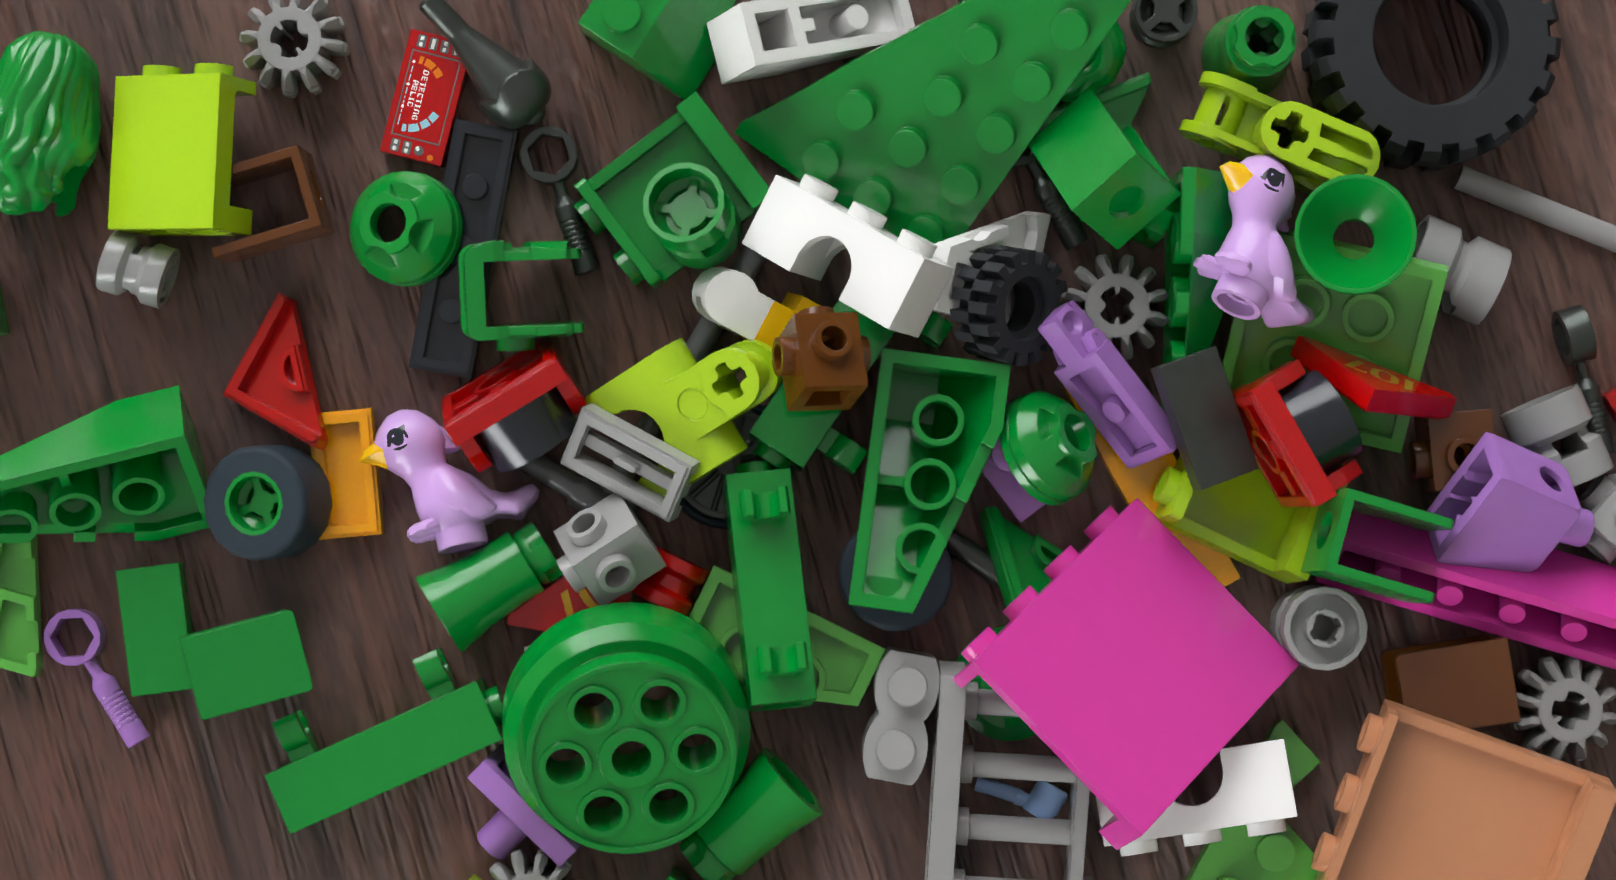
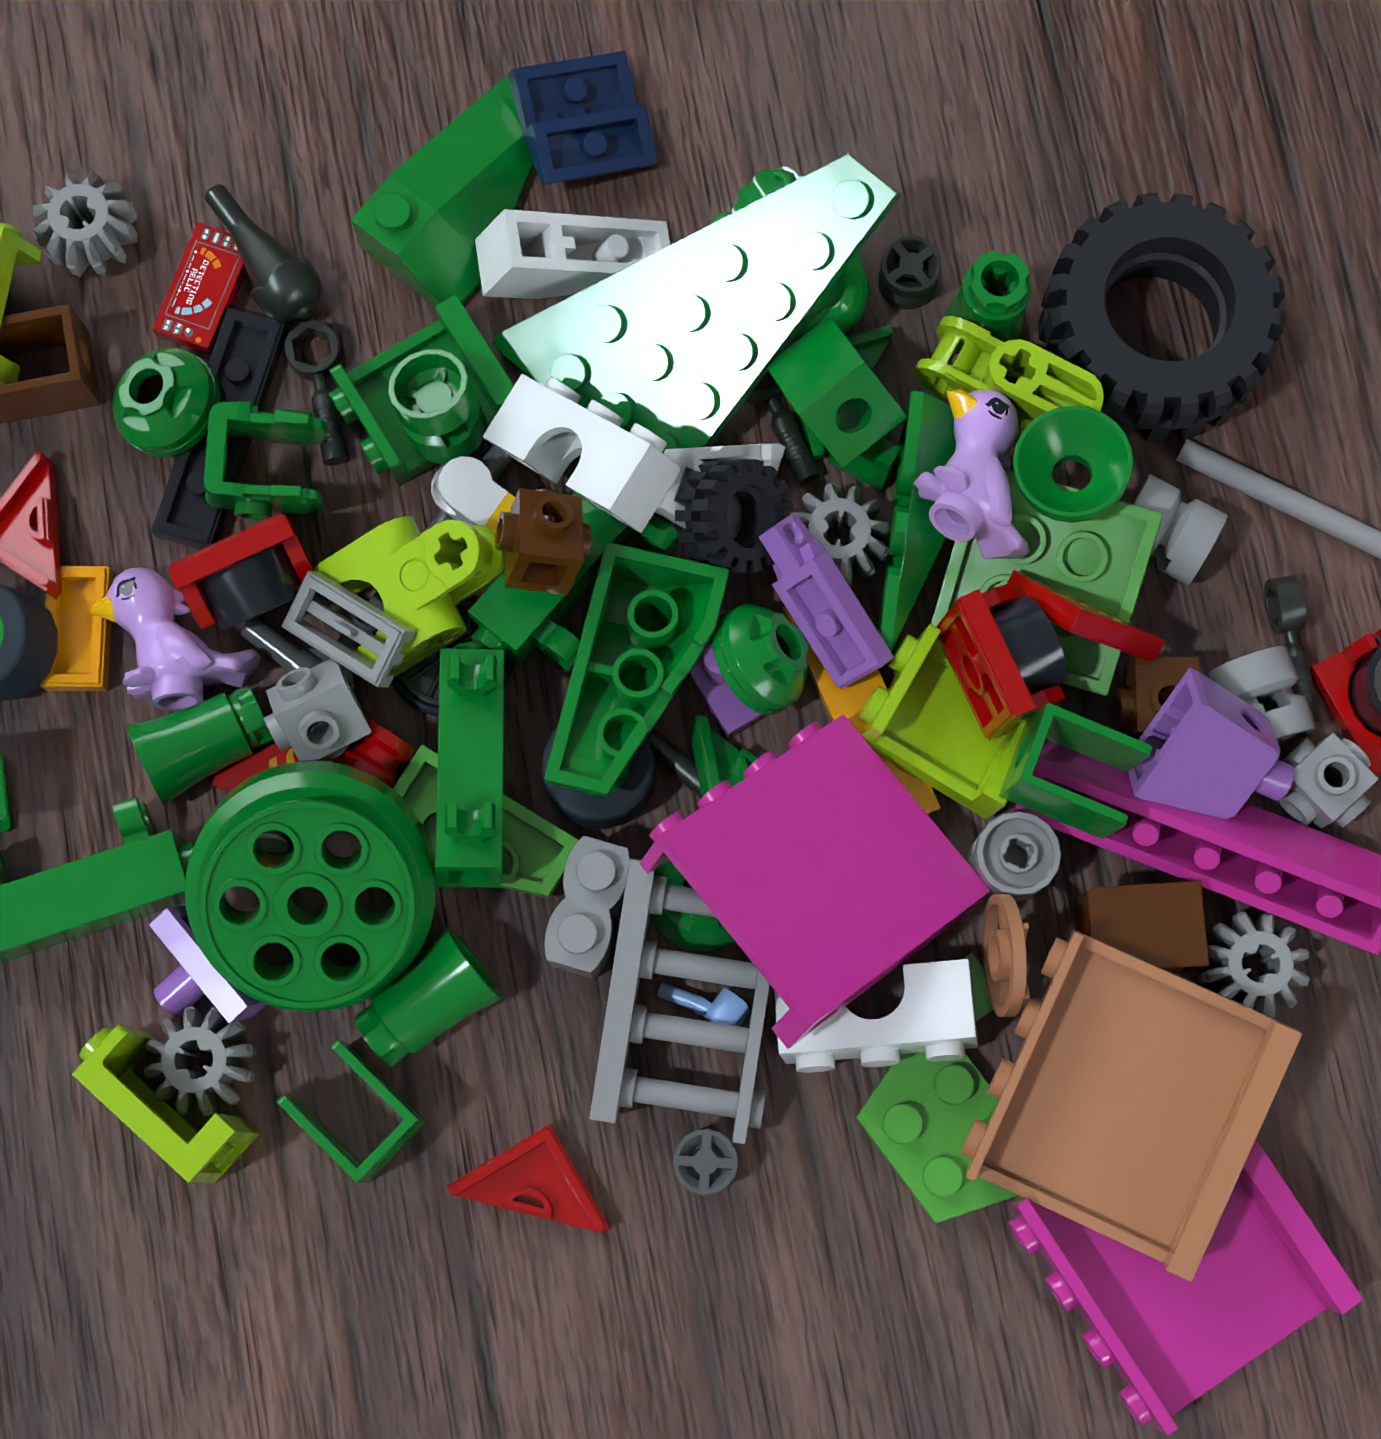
camera: 10 degrees right, 10 degrees down
pearl dark grey tile [1150,346,1259,491] -> none
none -> nougat wheel [982,894,1030,1017]

